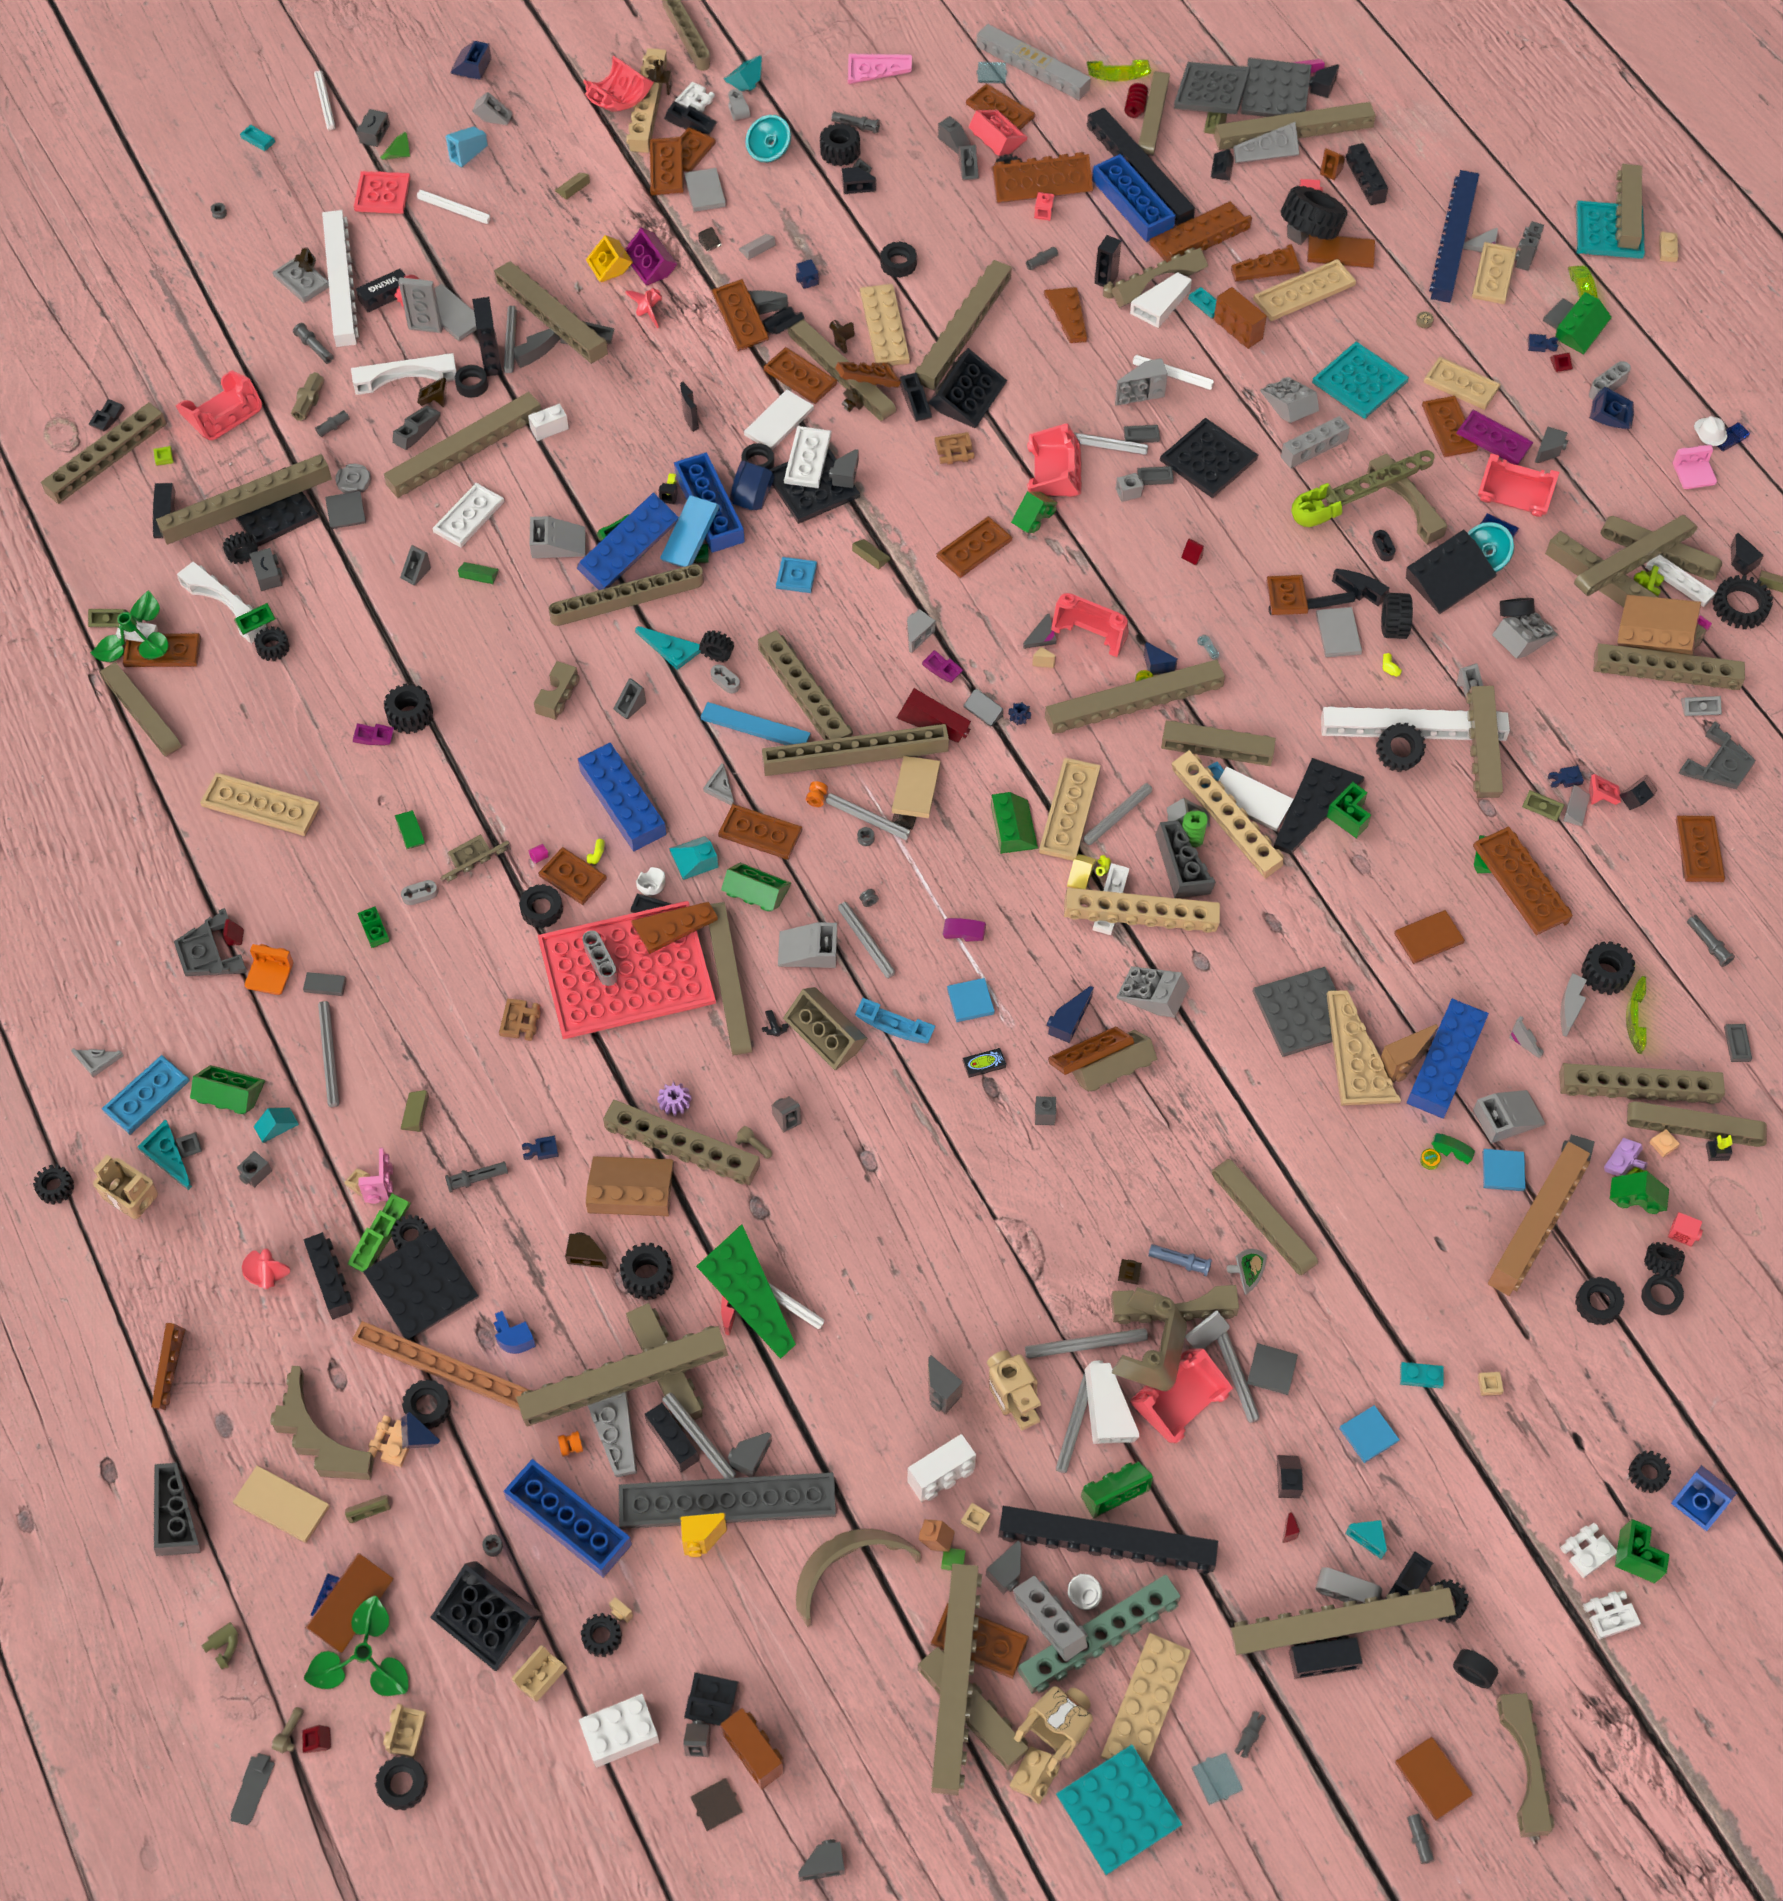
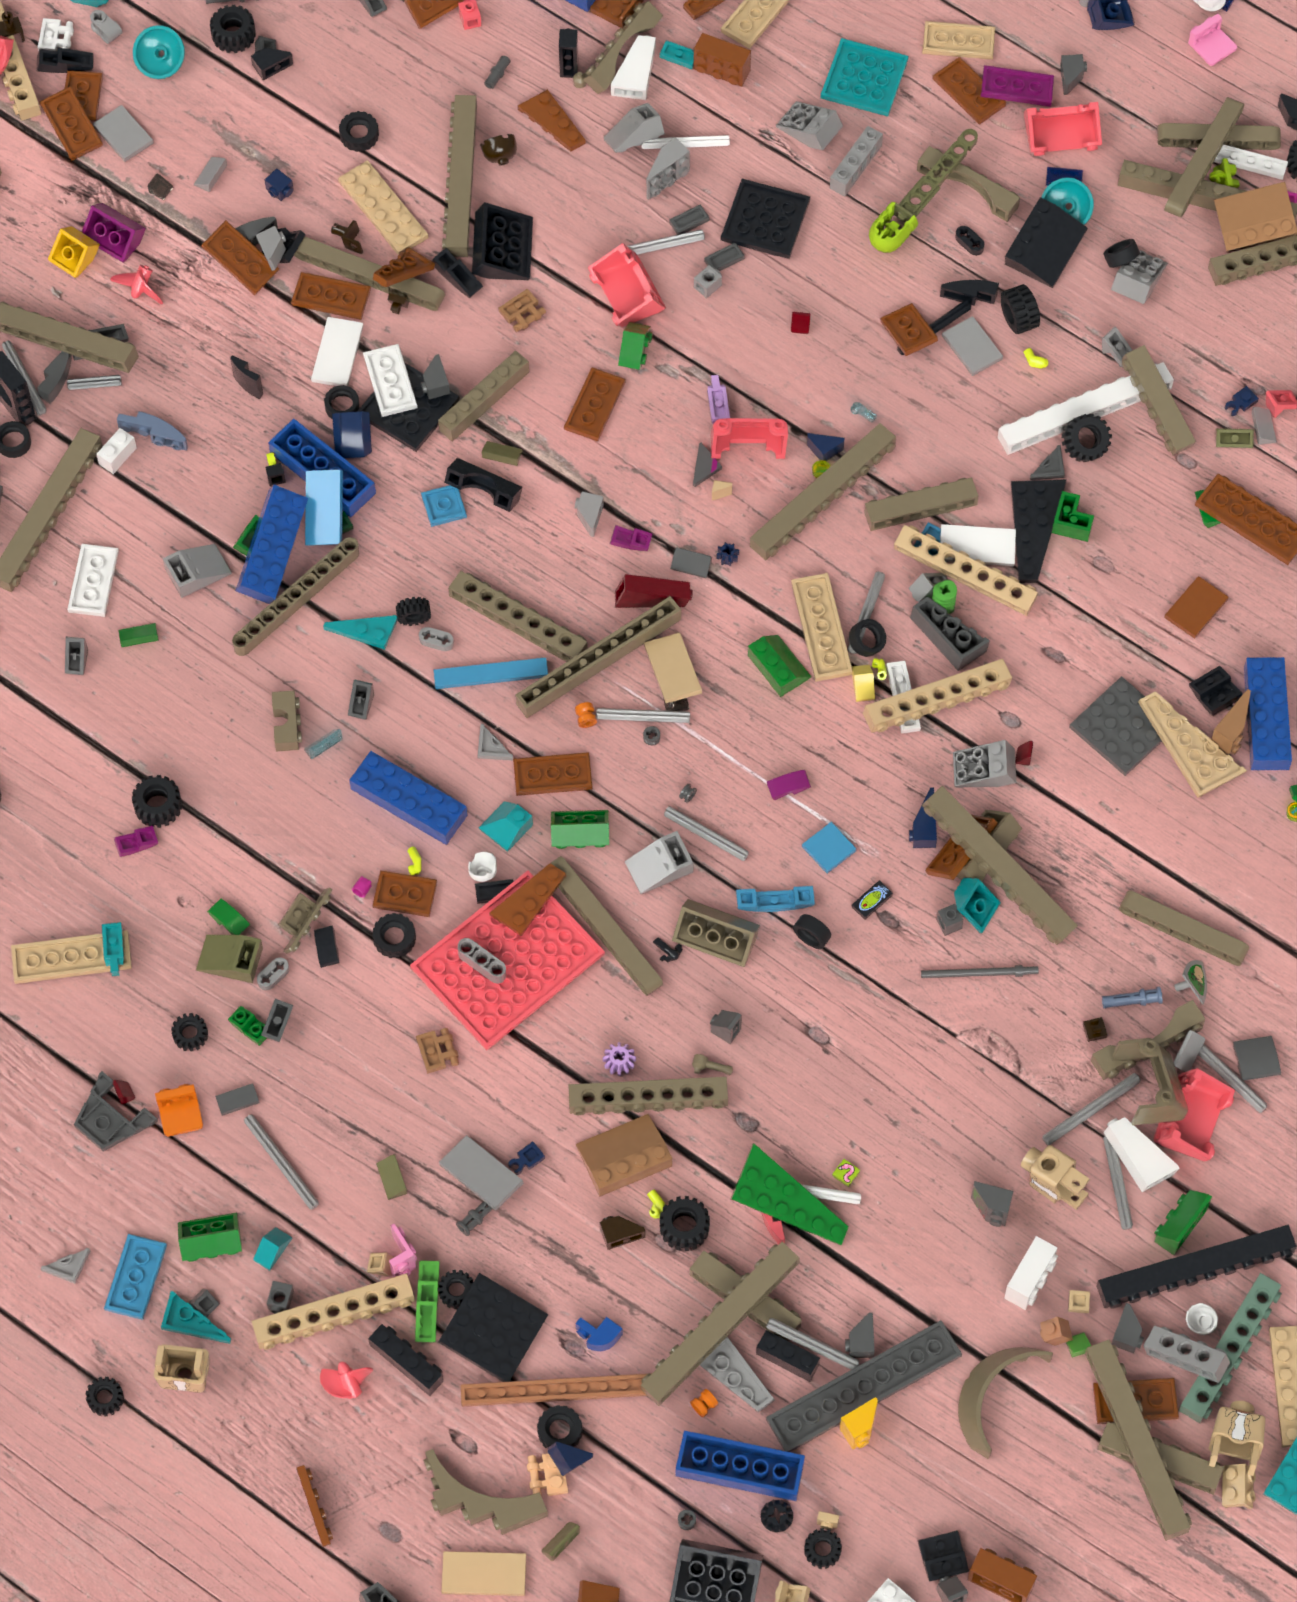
camera: 25 degrees left, 5 degrees up
none -> axle [67,375,122,390]
none -> teal hinge [102,922,124,976]
none -> sand blue slope [117,411,188,451]
none -> black tyre [171,1013,208,1052]
none -> olive slope [196,935,263,983]
none -> tan brick [251,1273,415,1350]
none -> light grey slope [256,226,286,271]
none -> dark grey slope [261,999,294,1042]
none -> clear light blue slope [304,729,343,759]
none -> black slope [314,925,340,968]
none -> dark tan brick [438,350,529,442]
none -> light grey tile [439,1135,524,1210]
none -> black arch [444,458,523,512]
none -> dark brown cylinder [480,134,517,166]
none -> light grey slope [604,103,665,153]
none -> neon yellow arm [647,1189,665,1219]
none -> lavender hinge [707,375,730,424]
none -> black gear [760,1499,793,1532]
none -> black tyre [793,914,832,949]
none -> lime tile [832,1159,860,1187]
none -> black tyre [849,619,887,657]
none -> dark grey bar [921,965,1039,978]
none -> dark tan brick [922,786,1078,945]
none -> teal slope [954,878,1001,933]
none -> dark red slope [1015,741,1034,766]
none -> dark grey tile [1030,445,1065,480]
none -> black slope [1189,666,1243,716]

